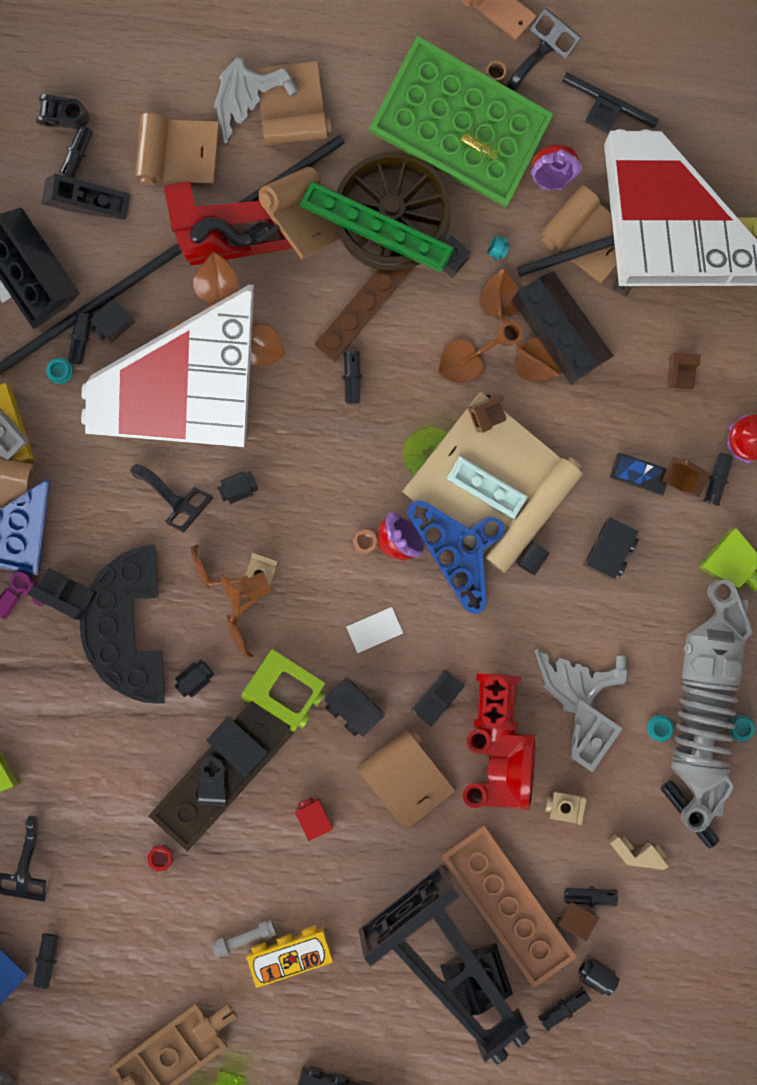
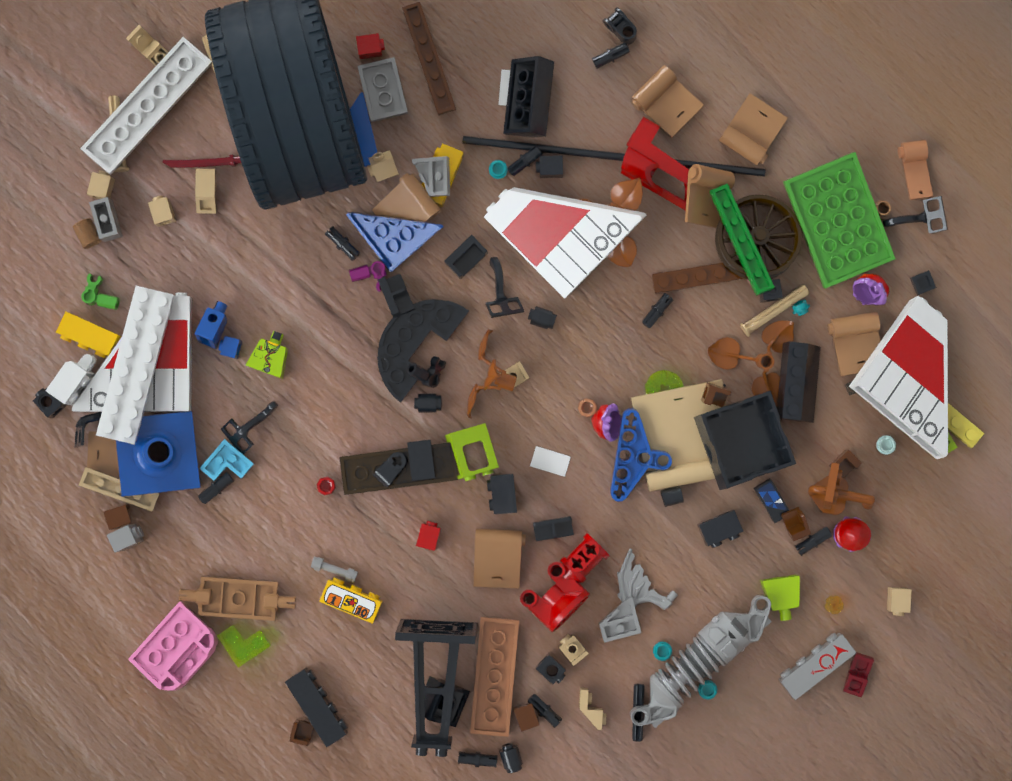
camera: 45 degrees right, 0 degrees up
black slope [41,173,130,220] -> none
black piece [189,217,280,247] -> none
light grey animal [213,57,299,143] -> none
light aqua tile [446,456,528,519] -> none
clear yellow piece [461,133,499,160] -> none
black bar [516,235,615,277] -> none
black bar [562,72,659,128] -> none
none -> medium azure plate [199,439,254,481]
none -> black bar [406,356,446,388]
none -> black panel [444,235,488,280]
none -> black brick [536,653,566,685]
none -> black tile [694,391,796,490]
none -> tan axle [740,285,809,337]
none -> dark orange plate [808,463,875,515]
none -> light aqua plate [876,435,896,455]

